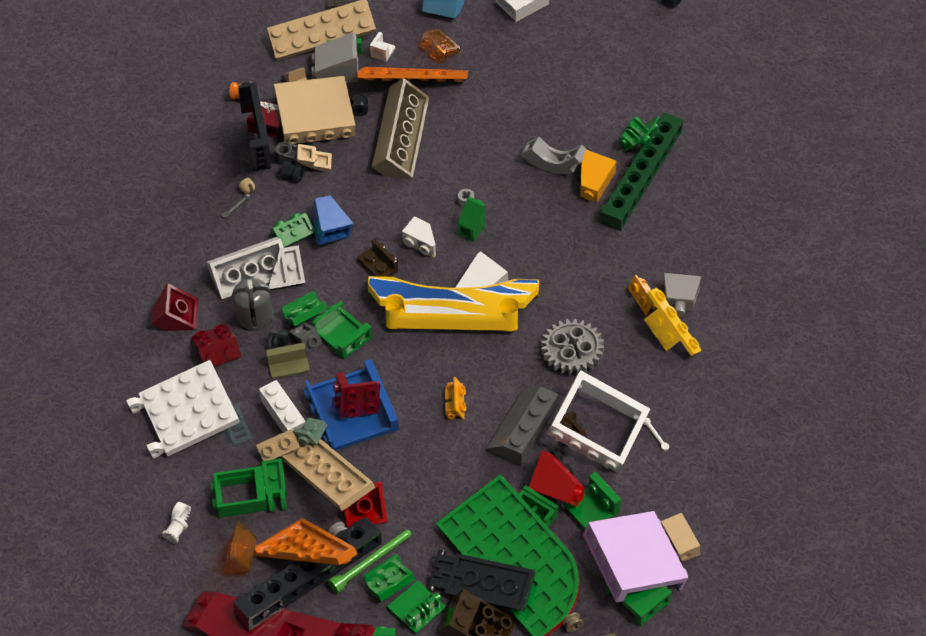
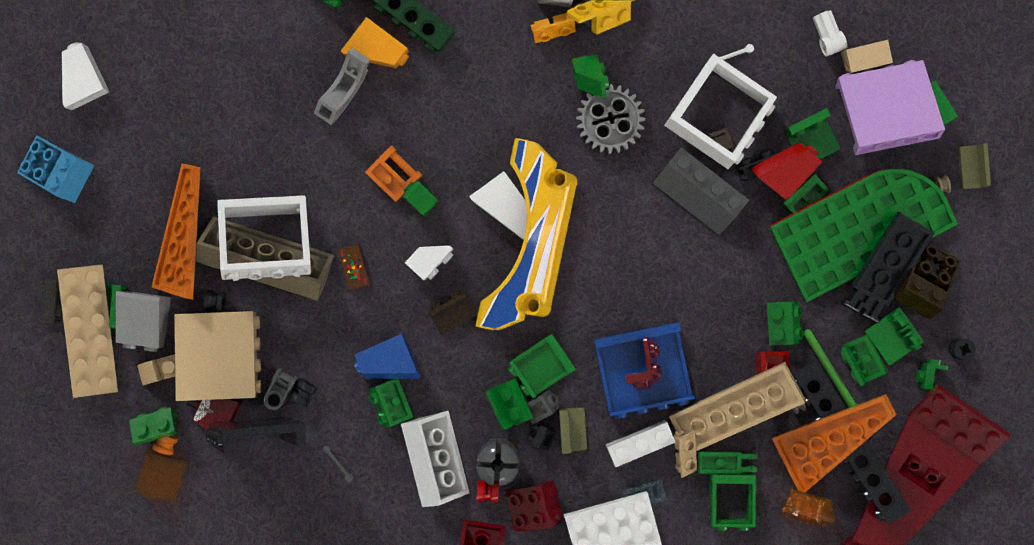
camera: 85 degrees left, 35 degrees up
tan hinge [239,178,255,194] -> none
white wing [269,246,305,289] -> none
sand green bracket [293,418,327,445] -> none
tan slope [297,144,332,172] -> none
white panel [370,32,395,62] -> none
clear orange bracket [419,29,461,64] -> none
light orange hinge [445,377,466,420] -> none
light grey bush [458,189,474,206] -> none
none -> green bracket [129,407,178,446]
none -> clear orange slope [135,448,189,502]
none -> white window [218,196,311,281]
none -> reddish brown tile [338,244,371,290]
none -> orange plate [365,146,423,202]
none -> red wheel [477,480,499,503]
none -> green slope [572,54,609,98]
none -> green bracket [767,301,803,345]
none -> white piece [813,10,847,56]

